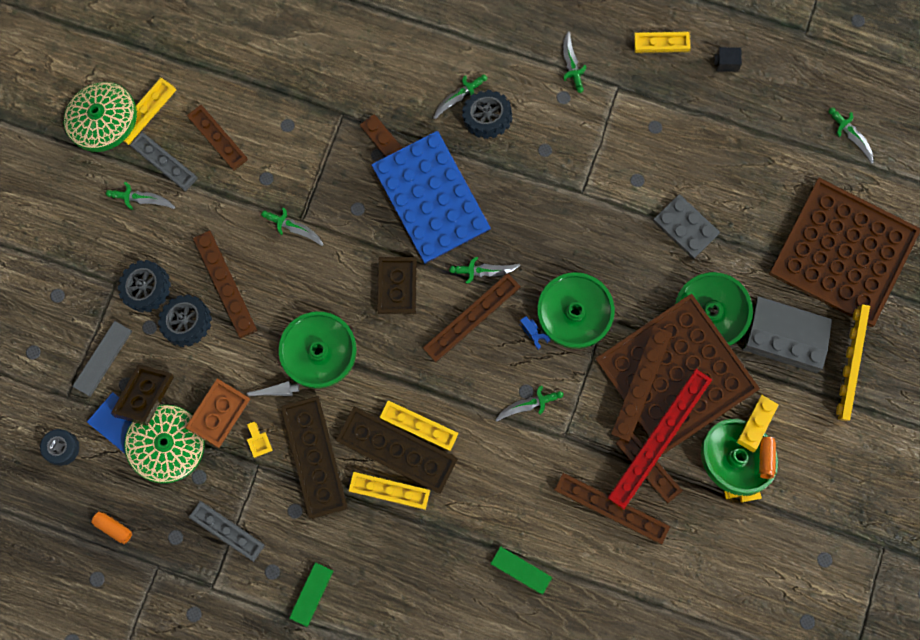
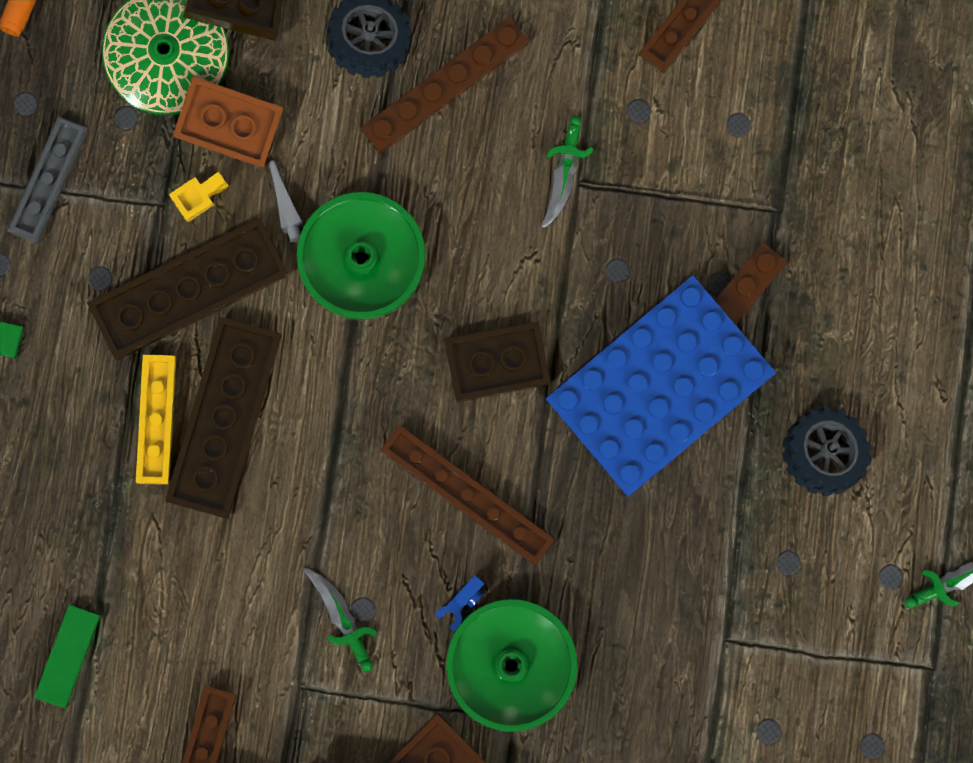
camera: 70 degrees right, 5 degrees up
yellow plate [380,401,459,451] -> none
piece [433,74,487,119] -> none
piece [449,257,520,284] -> none

